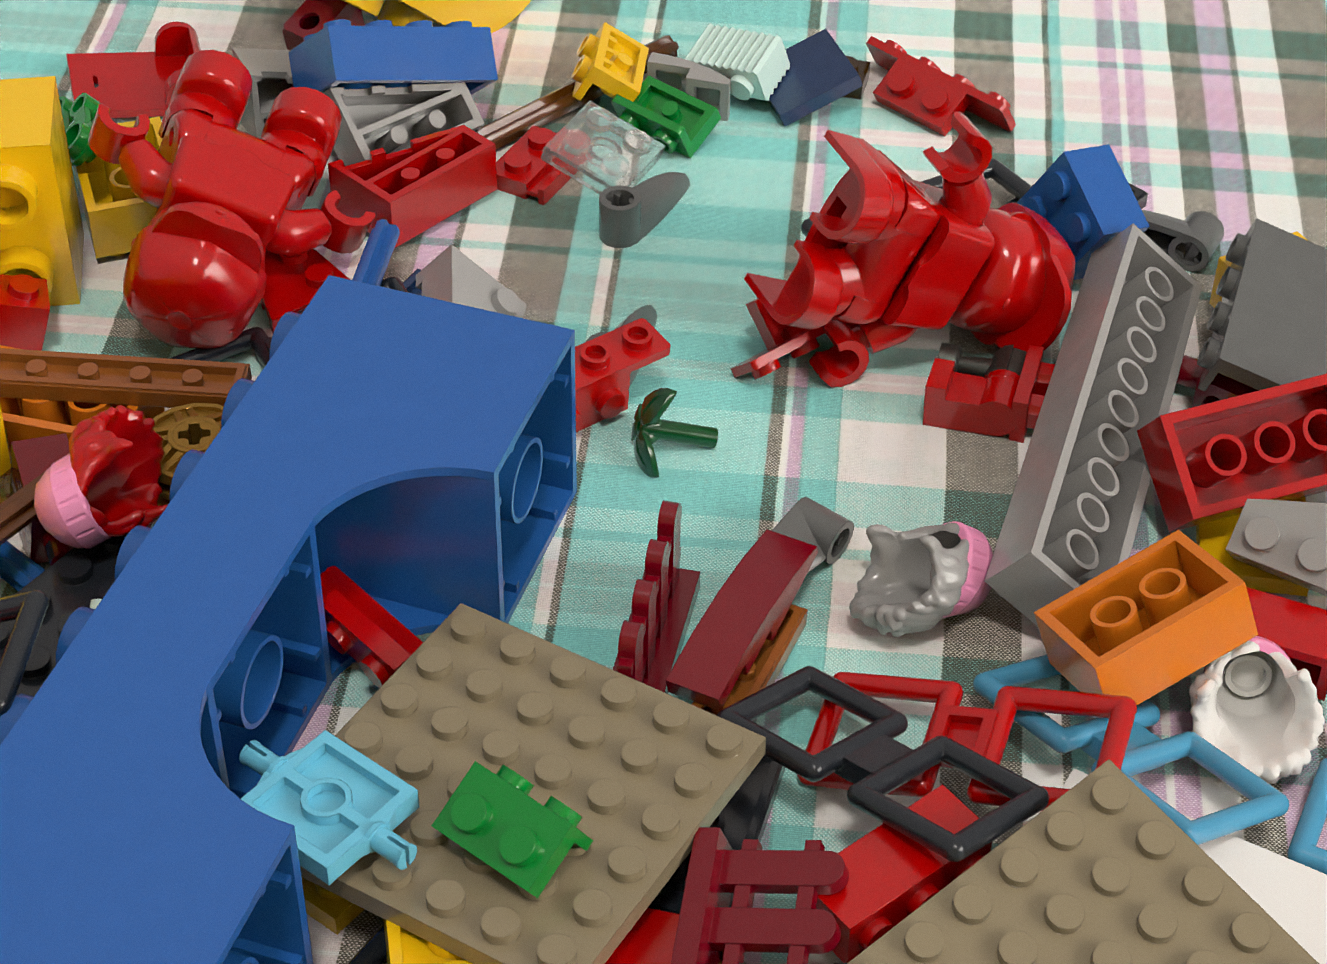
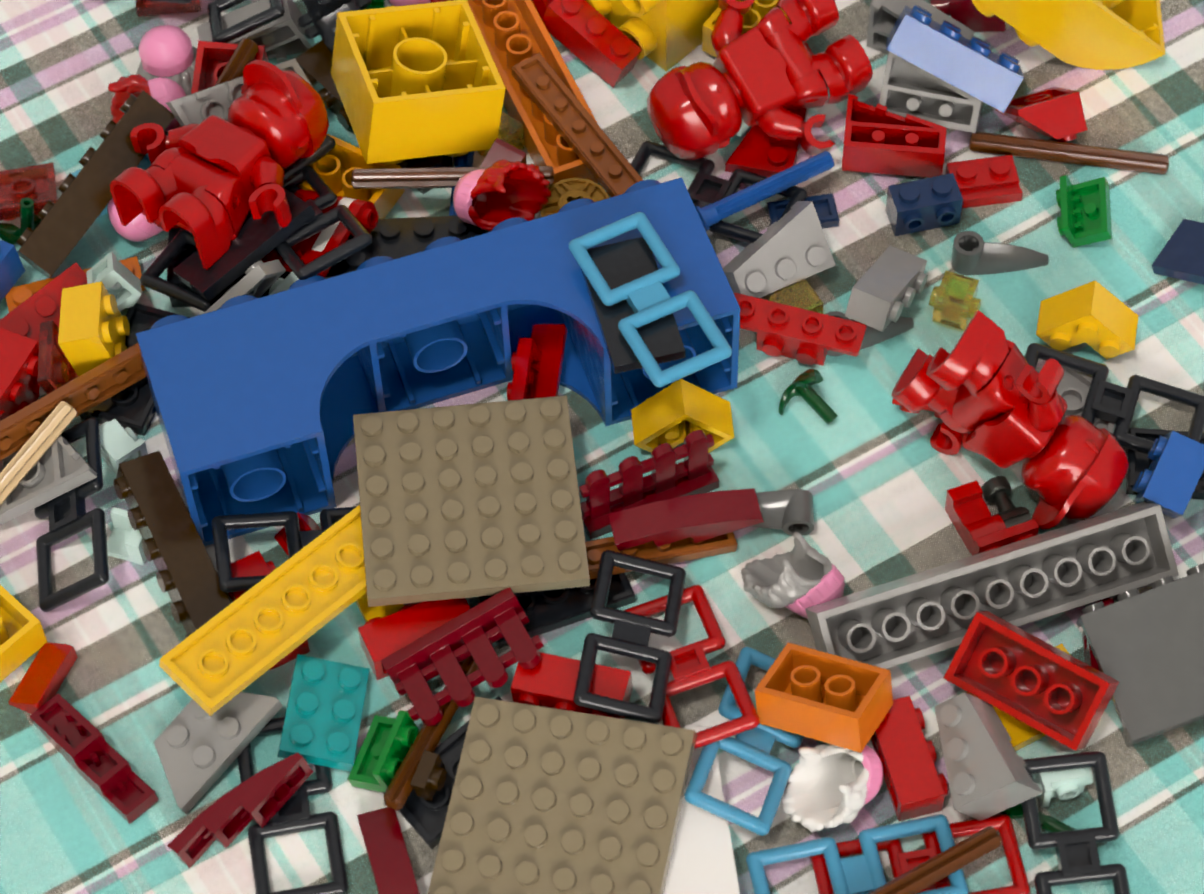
camera: 55 degrees right, 15 degrees up
medium azure plate [239,730,420,885] -> none
green bracket [431,761,594,898] -> none
clear plate [541,101,665,195] -> none
yellow bracket [571,22,649,102] -> none
light grey slope [647,52,731,121] -> none
light aqua brick [685,23,790,101] -> none
none -> dark azure bar [568,212,732,387]
none -> black tile [581,237,685,374]
none -> yellow brick [631,379,734,453]
none -> light grey brick [845,245,928,332]
none -> dark blue brick [886,173,963,237]
none -> clear yellow brick [929,270,982,330]
none -> red slope [995,87,1087,142]
none -> yellow brick [1036,280,1139,360]

